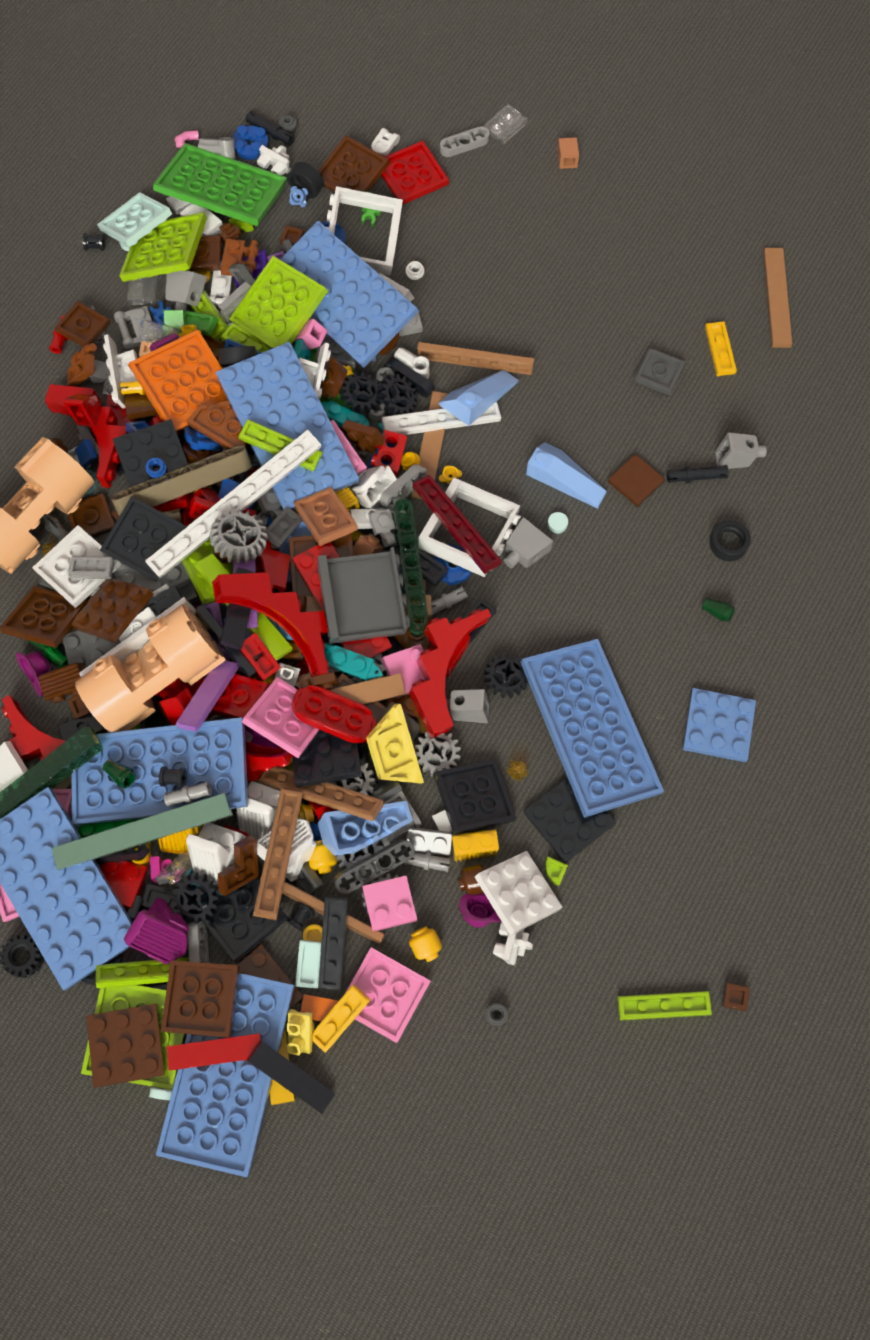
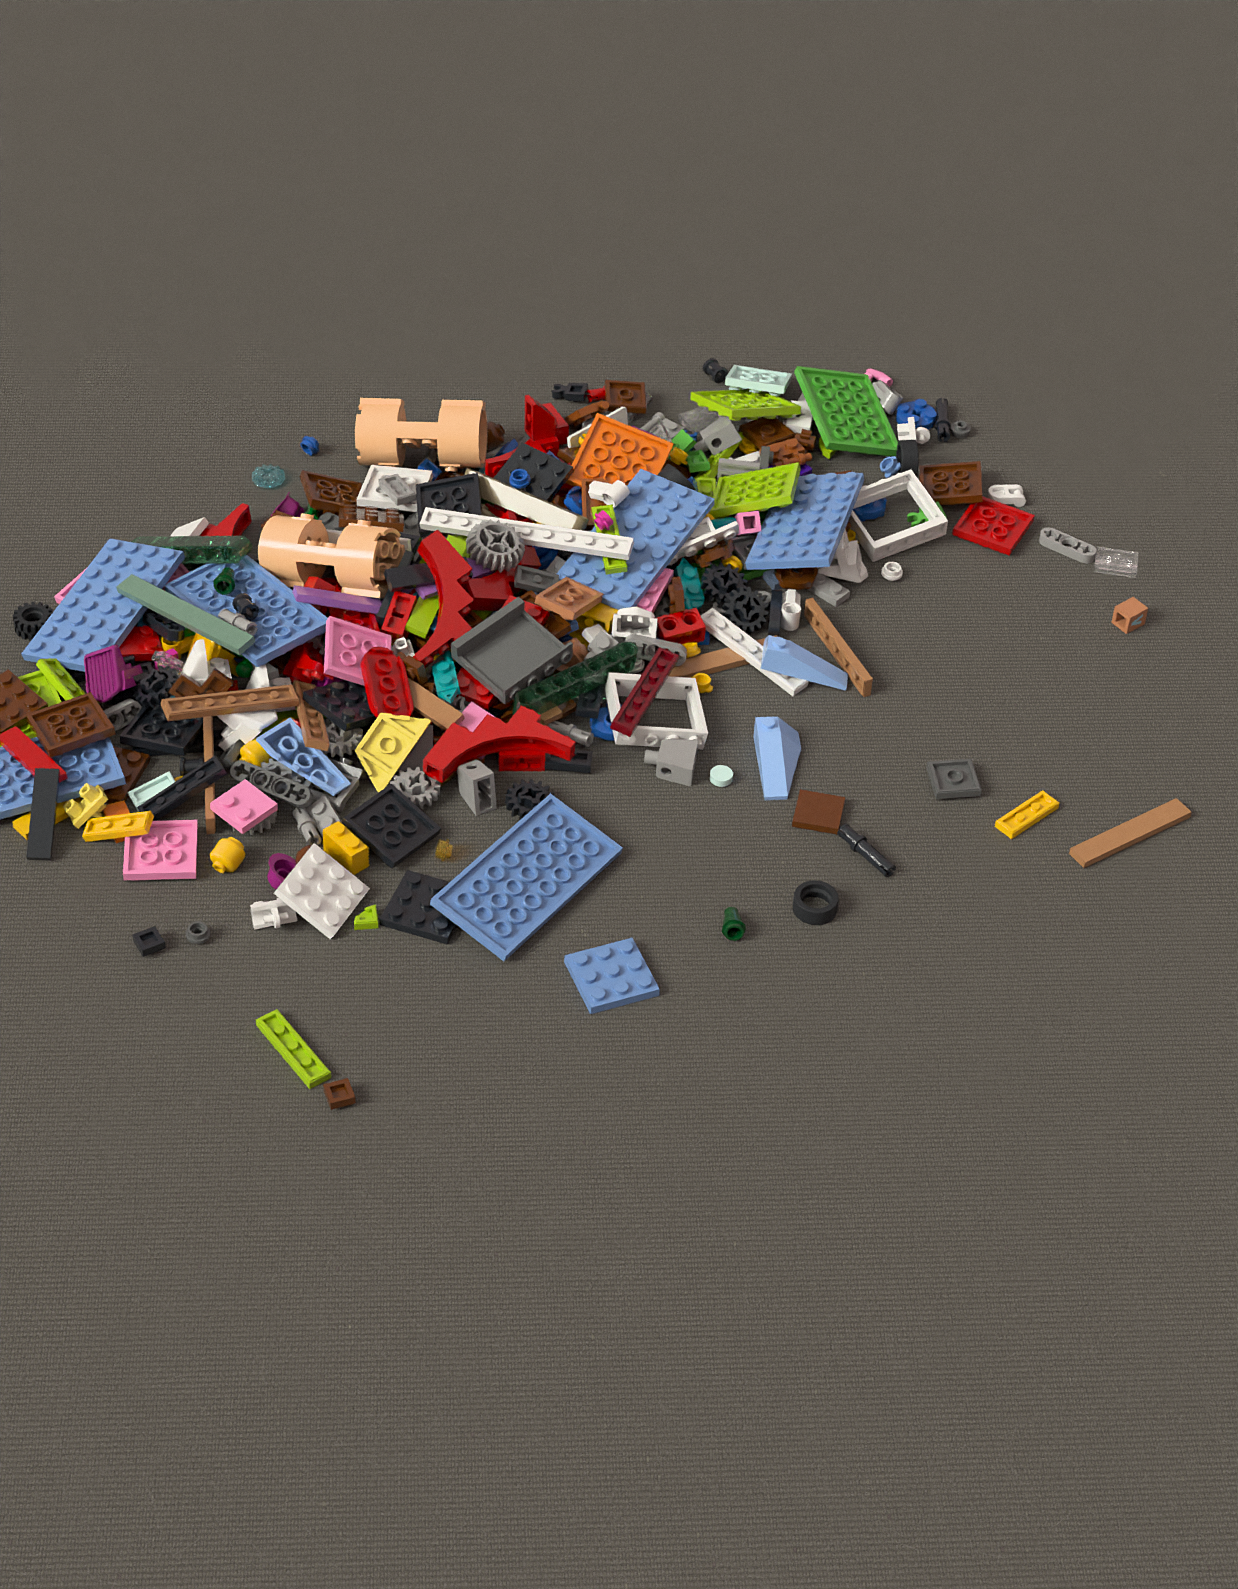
camera: 55 degrees right, 25 degrees down
light grey torso [714,433,767,469] -> none
none -> black plate [132,926,166,957]
none -> blue tile [417,458,442,481]
none -> black plate [552,383,589,402]
none -> white piece [588,480,630,508]
none -> dark pink plate [594,510,614,530]

